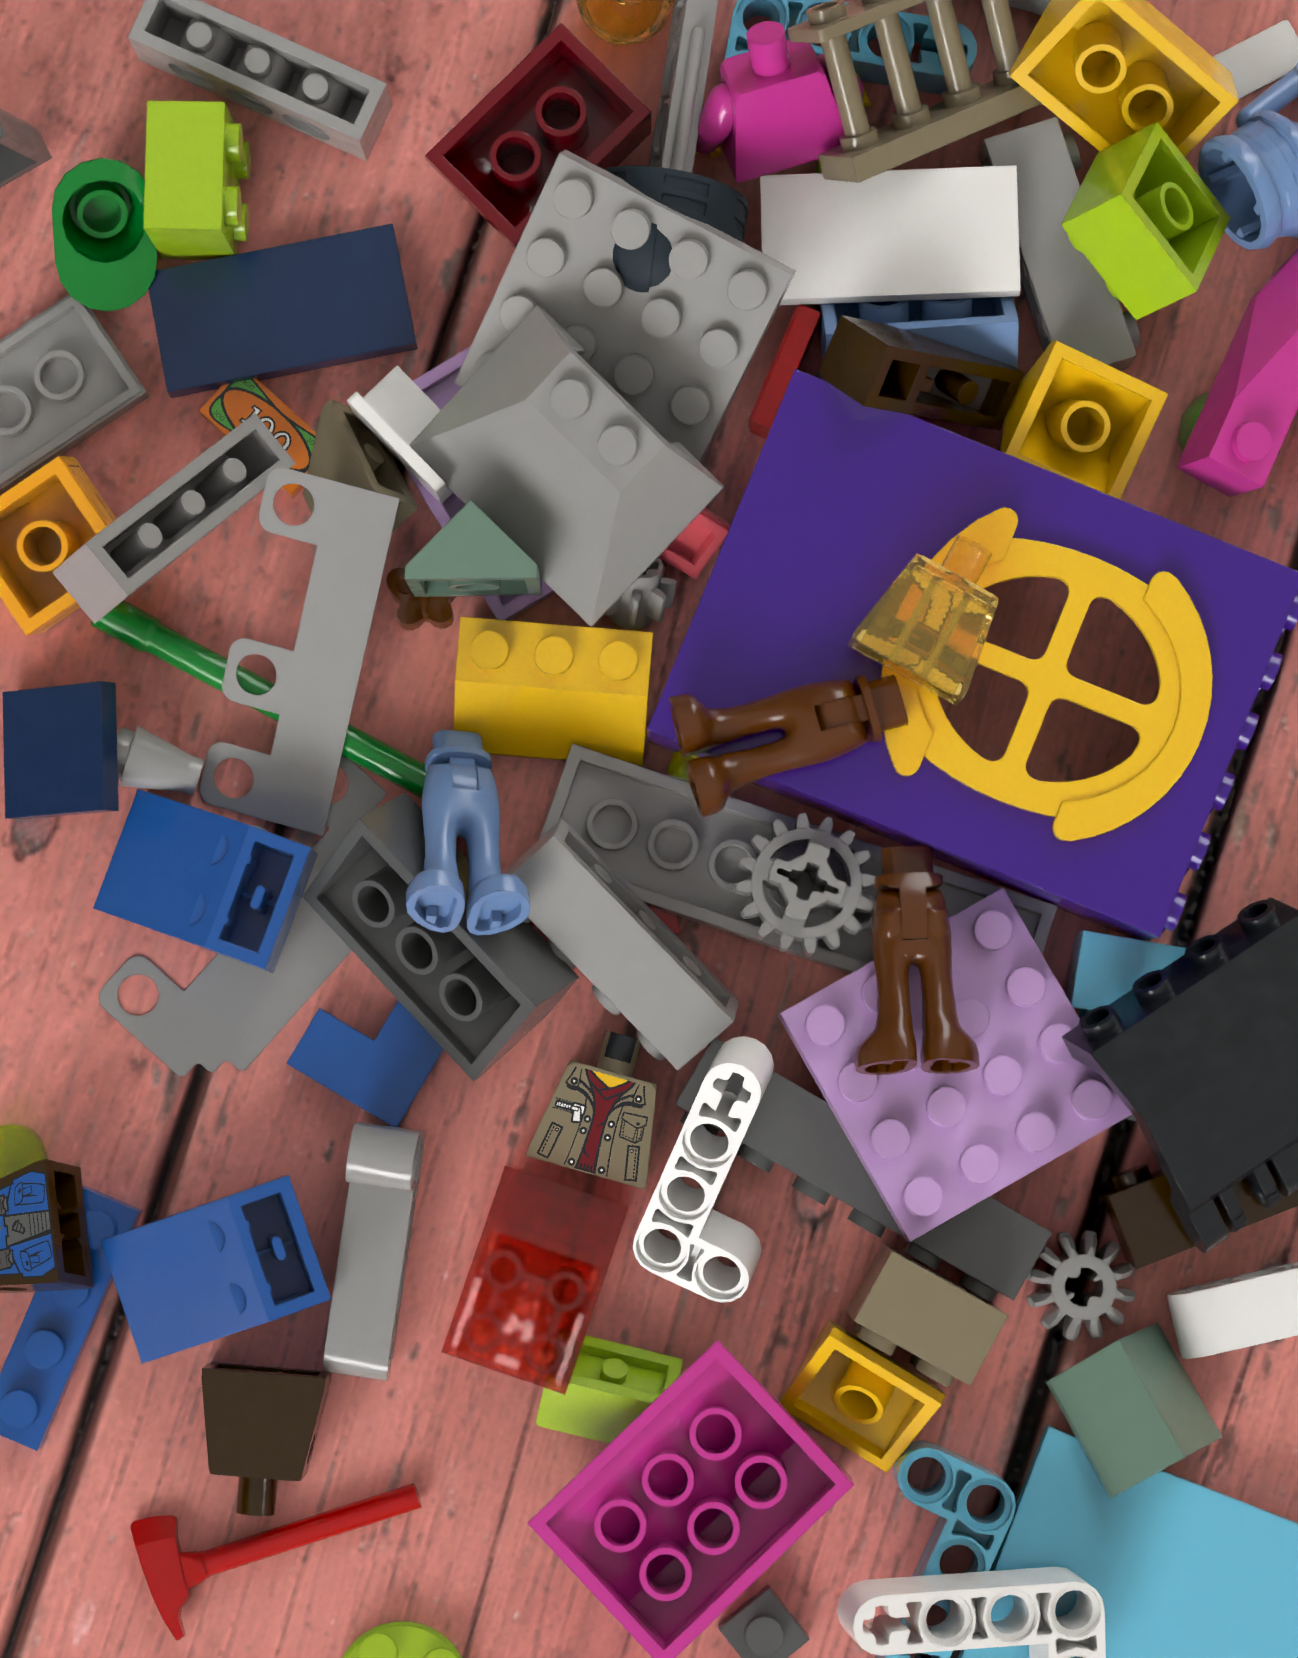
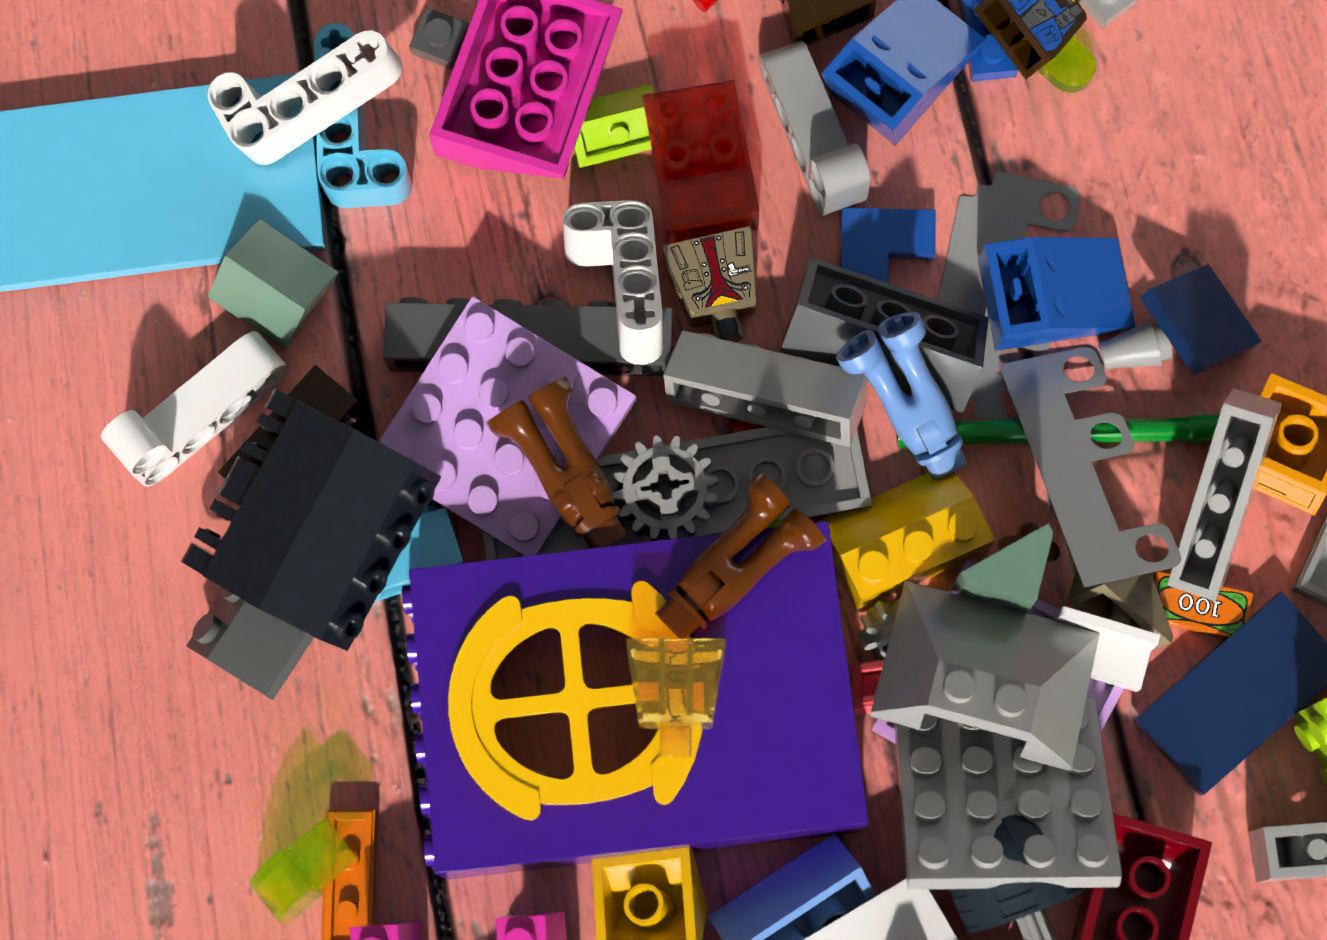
camera: 155 degrees right, 10 degrees down
red tile [748,304,821,439] -> none
yellow slope [779,1319,946,1473] -> none
dark brown slope [817,315,1024,431] -> none
dark tan brick [846,1243,1008,1388] -> none
light grey gear [1026,1230,1135,1340] -> none

